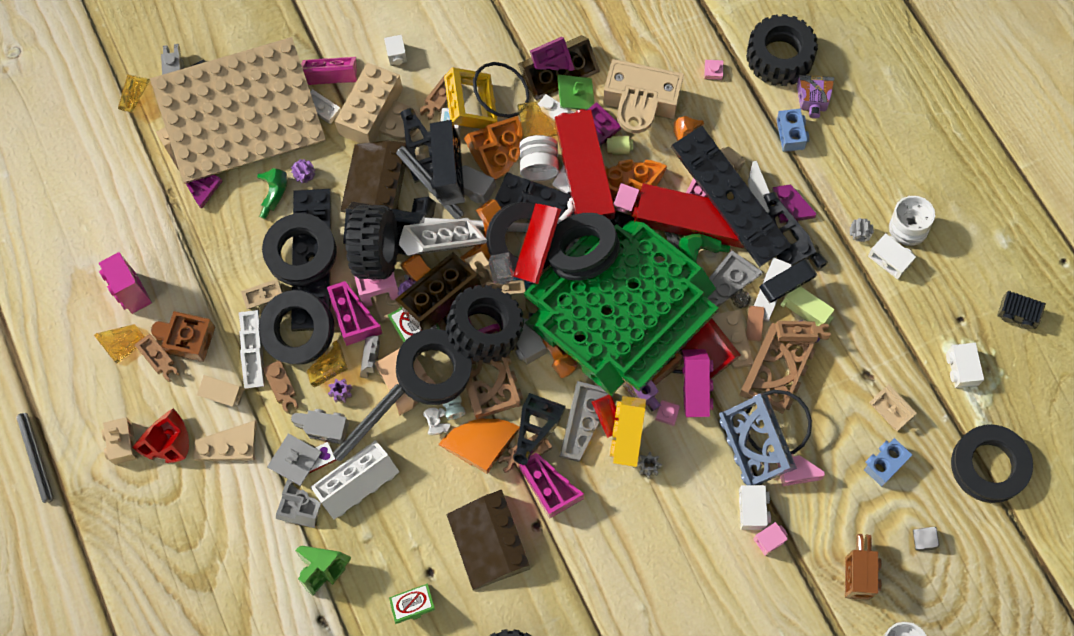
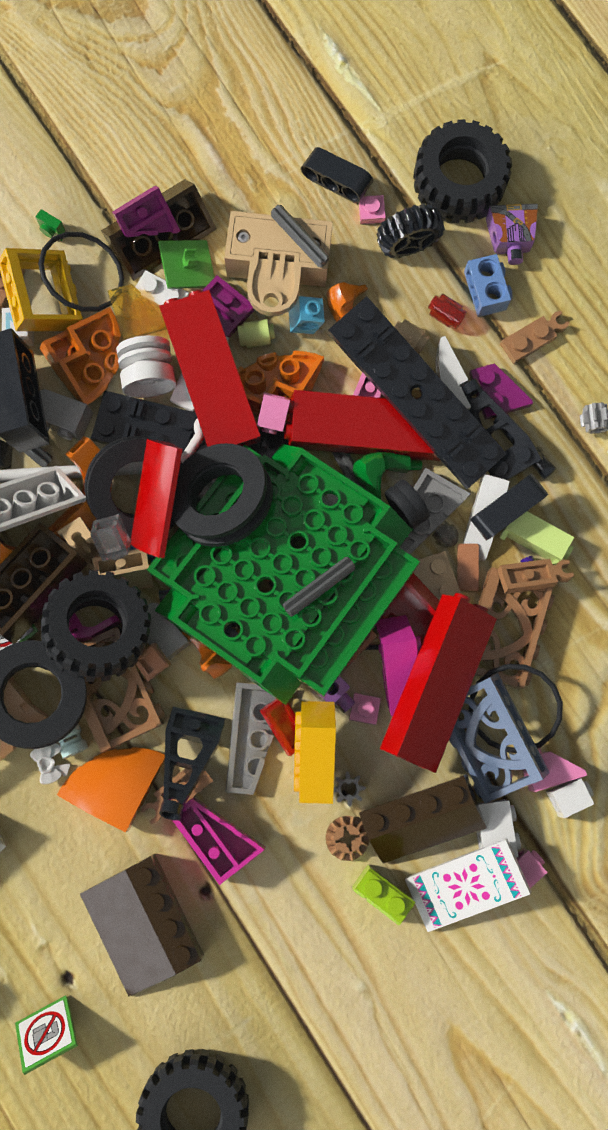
camera: 15 degrees left, 10 degrees up
none -> green plate [35,209,66,241]
none -> nougat tile [136,643,172,681]
none -> dark grey axle [271,205,329,268]
none -> dark grey axle [283,557,355,617]
none -> medium azure brick [289,296,325,334]
none -> black beam [301,147,373,203]
none -> medium nougat gear [326,816,369,861]
none -> lime brick [352,865,415,925]
none -> dark brown slope [359,774,487,863]
none -> black gear [376,204,445,258]
none -> red brick [380,593,497,773]
none -> black tyre [385,479,430,530]
none -> white tile [405,838,531,932]
none -> clear red brick [428,294,467,329]
none -> medium nougat plate [500,311,570,364]
none -> white brick [546,778,594,818]

